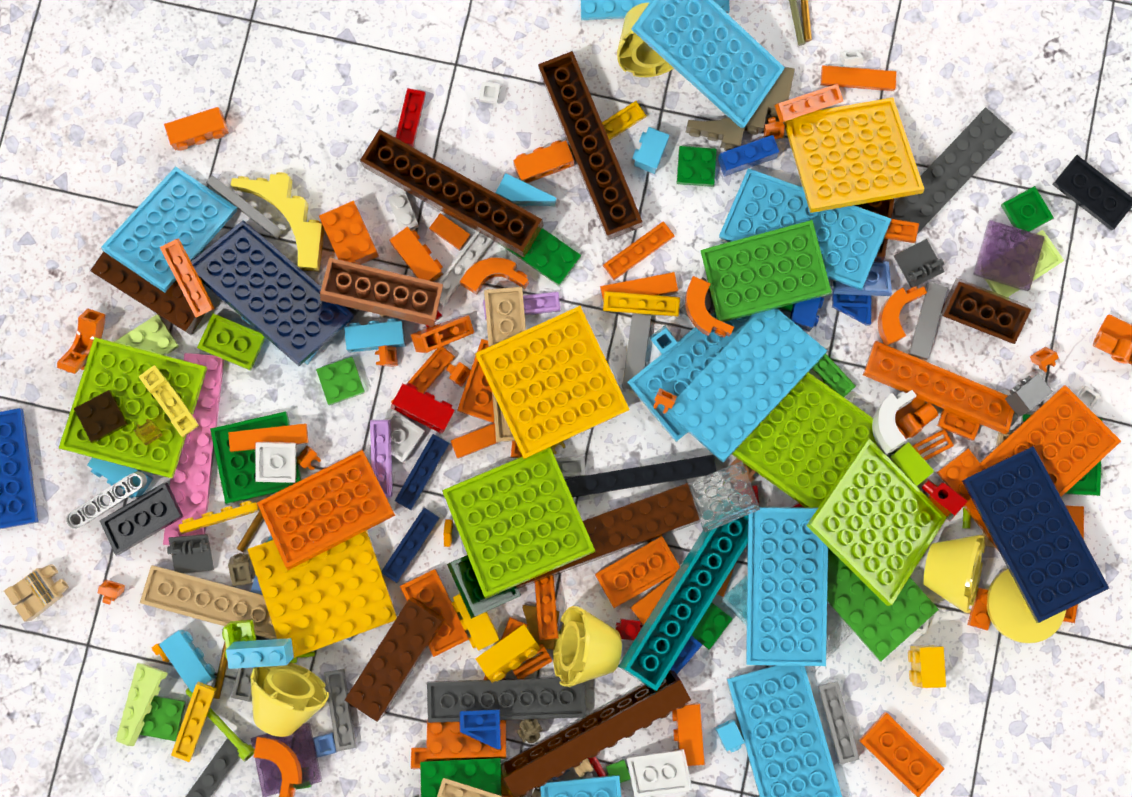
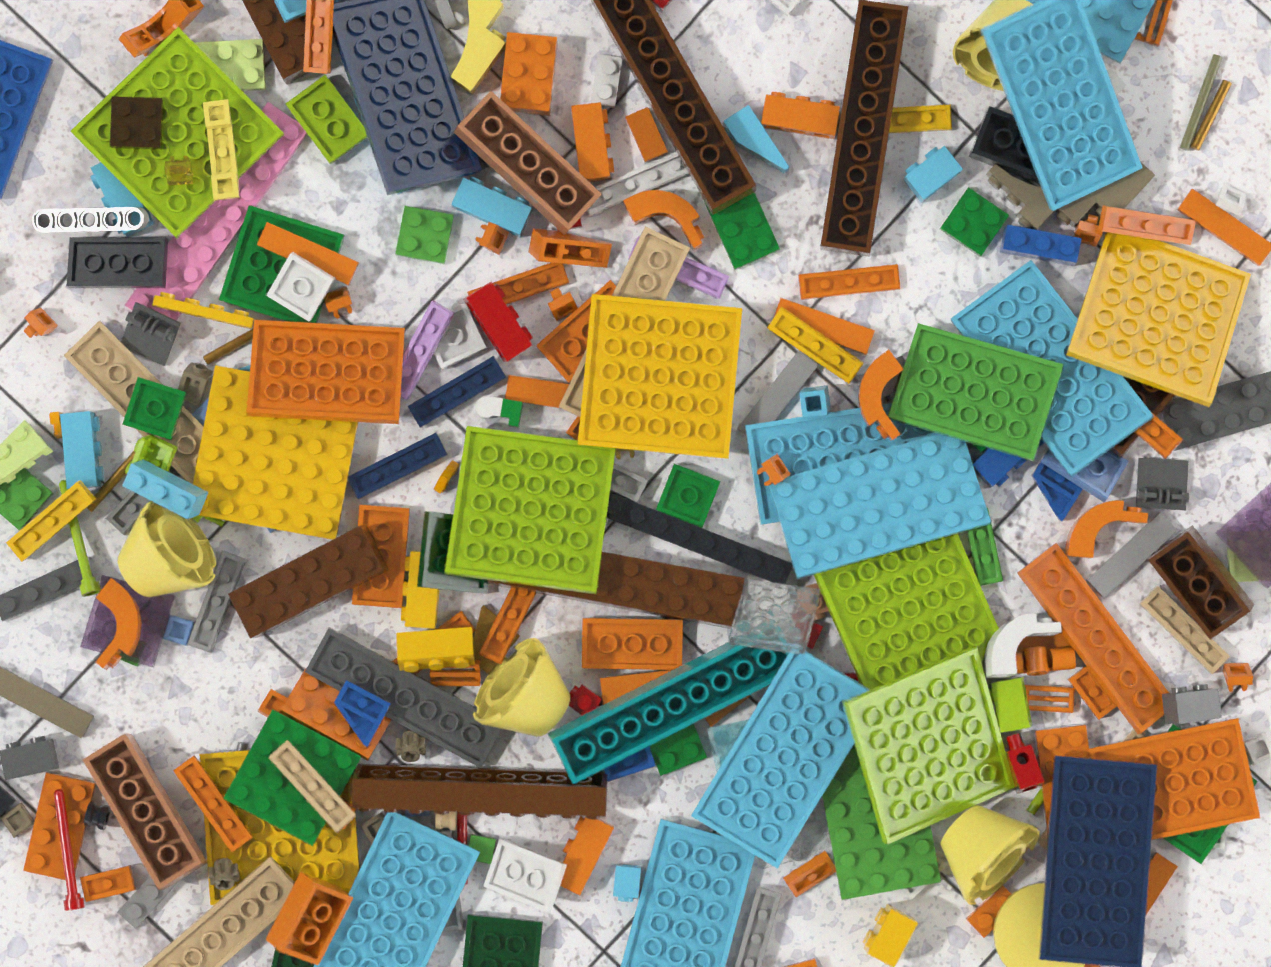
camera: 40 degrees right, 5 degrees up
none -> green plate [122,377,187,440]
none -> leg [475,396,523,428]
none -> green plate [656,463,721,528]
none -> orange plate [783,851,836,897]
none -> black brick [969,106,1039,183]
none -> tan plate [1139,586,1230,674]

